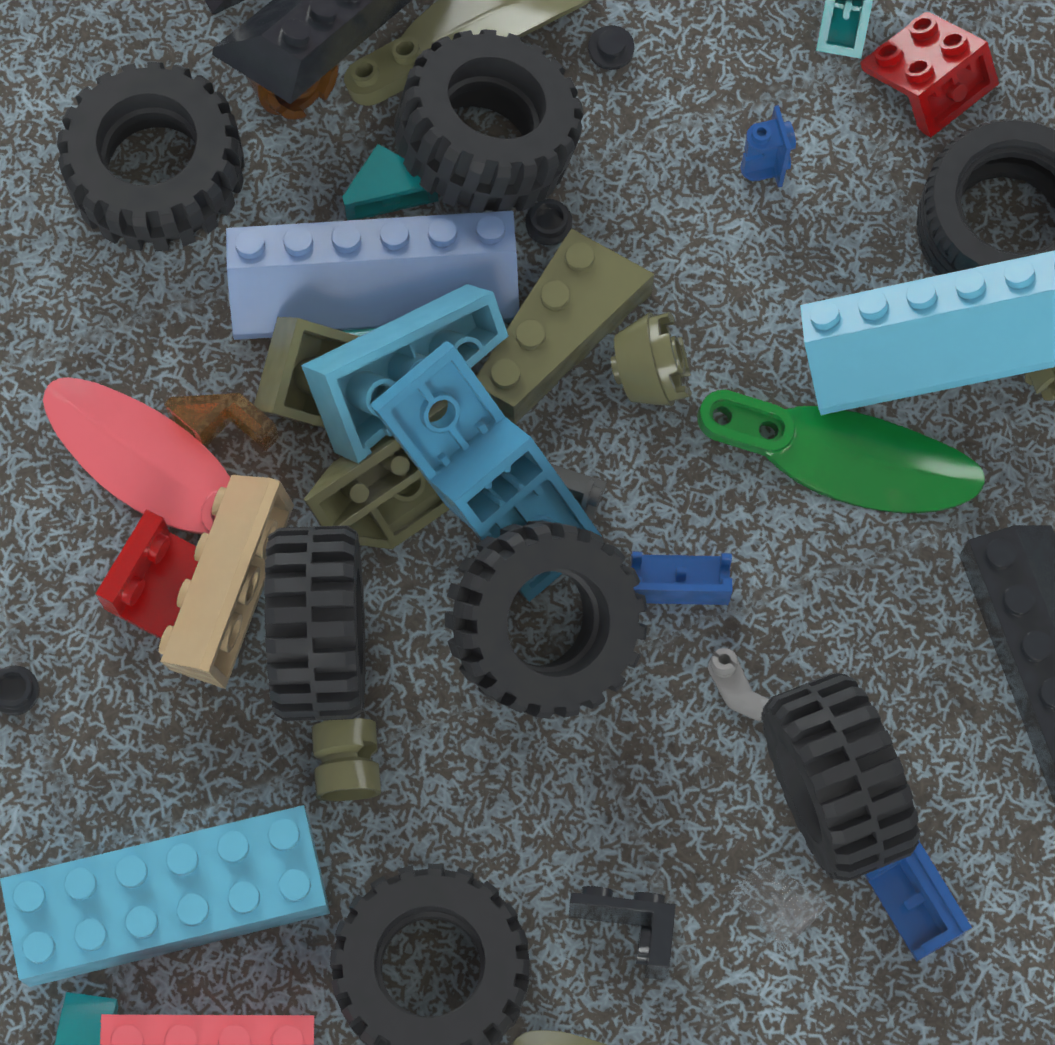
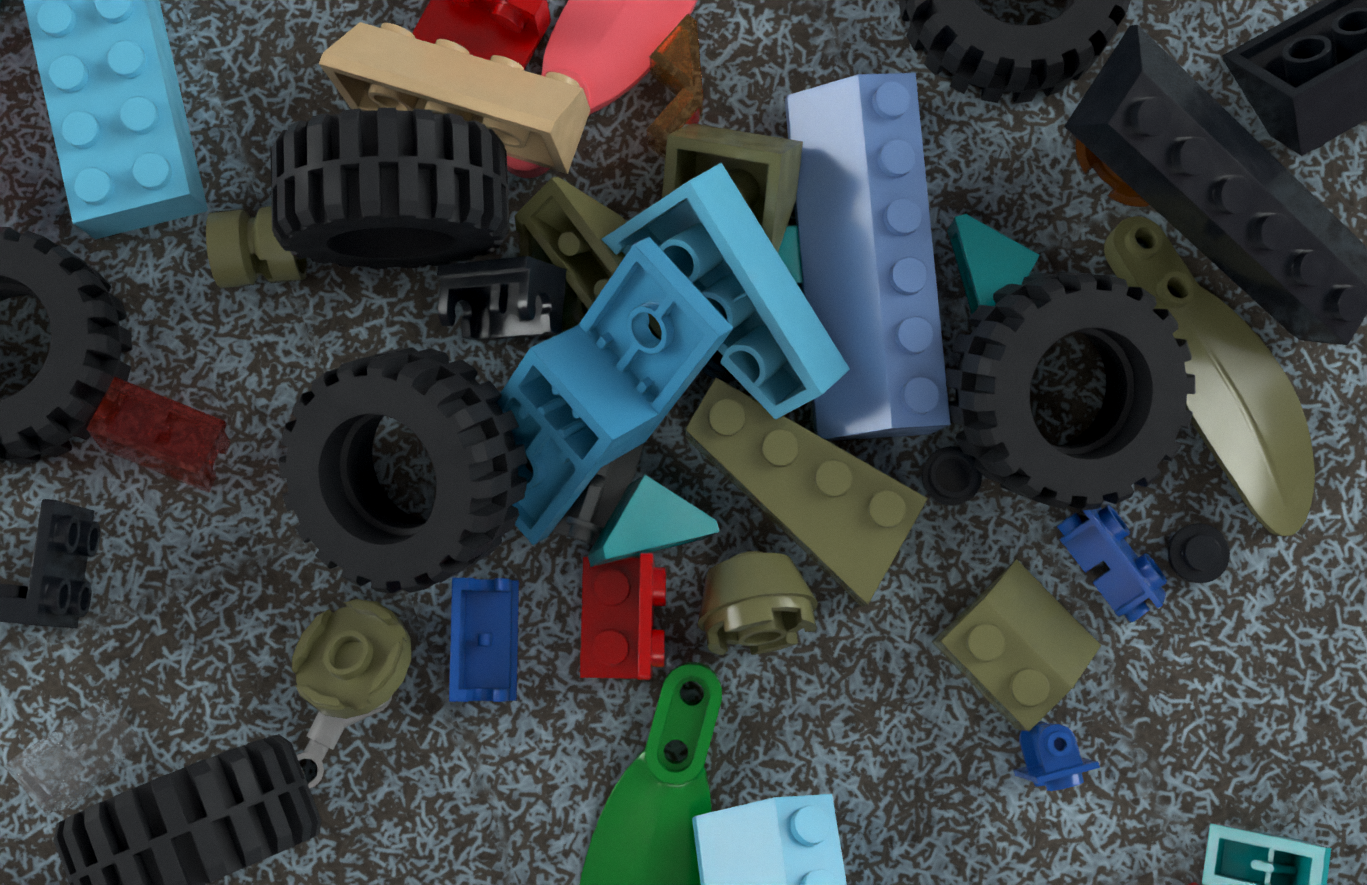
camera: 90 degrees right, 10 degrees up
none -> clear red hinge [87,377,230,493]
none -> olive tile [292,599,411,719]
none -> black hinge [437,256,567,340]
none -> red bracket [580,553,666,680]
none -> teal slope [588,475,720,567]
none -> olive slope [932,559,1101,732]
none -> blue hinge [1057,505,1167,623]

